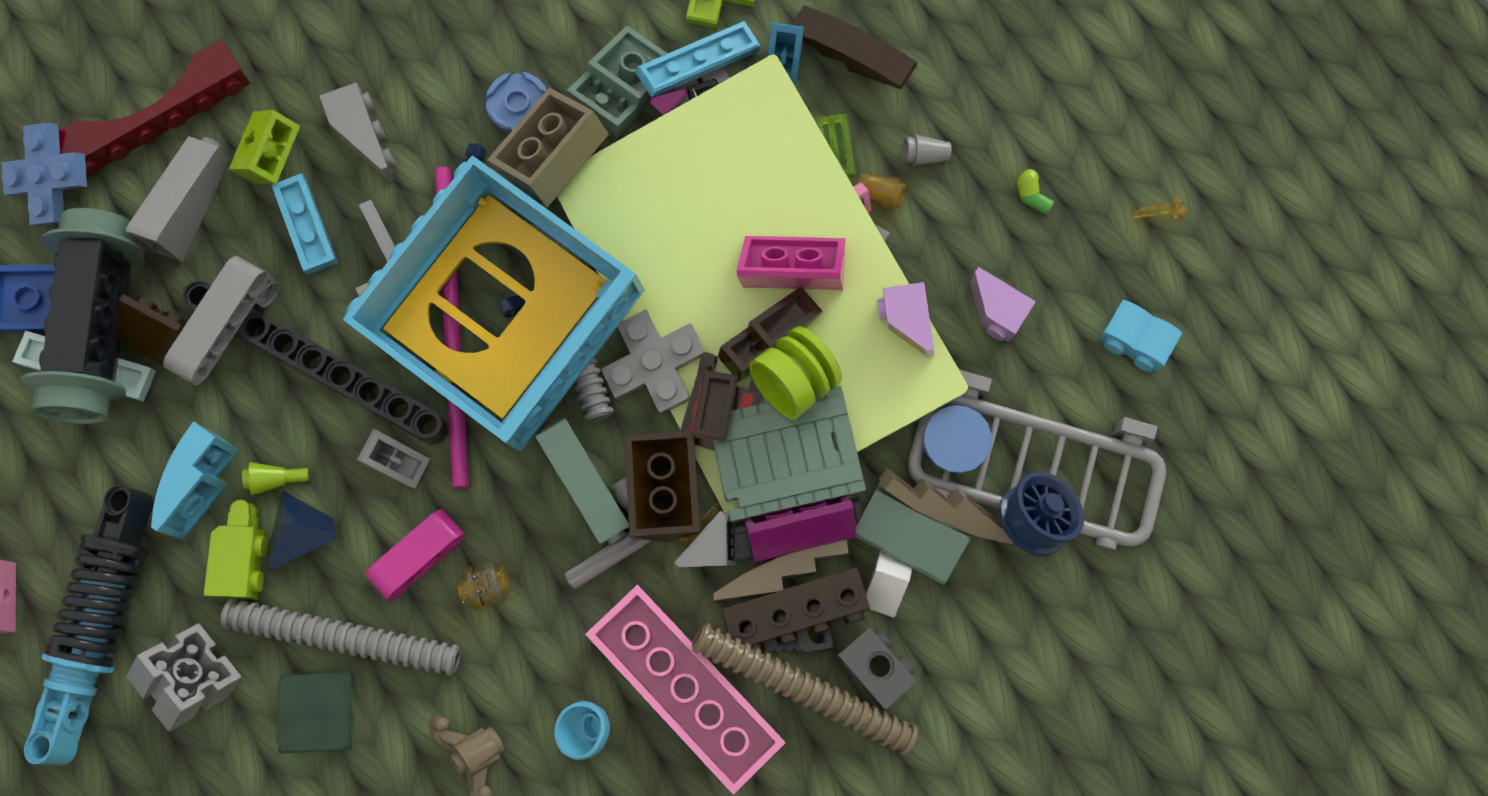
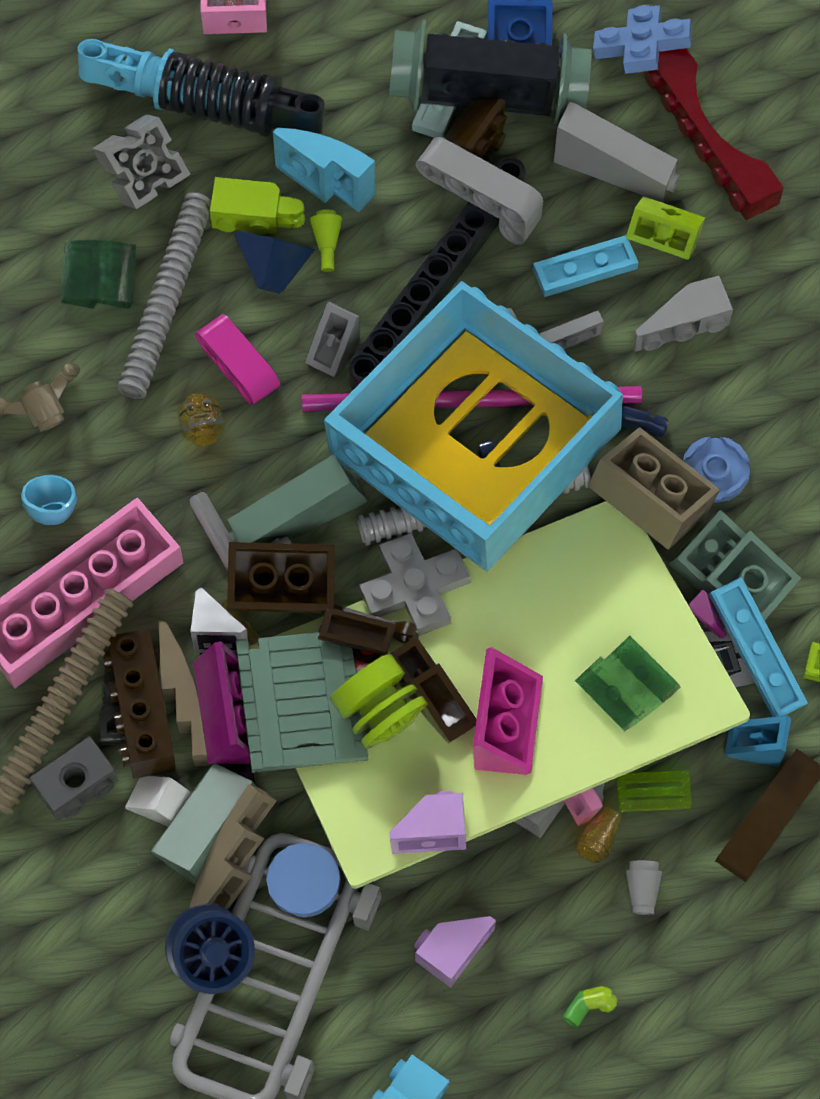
camera: 95 degrees right, 10 degrees down
none -> clear green slope [575,635,681,731]

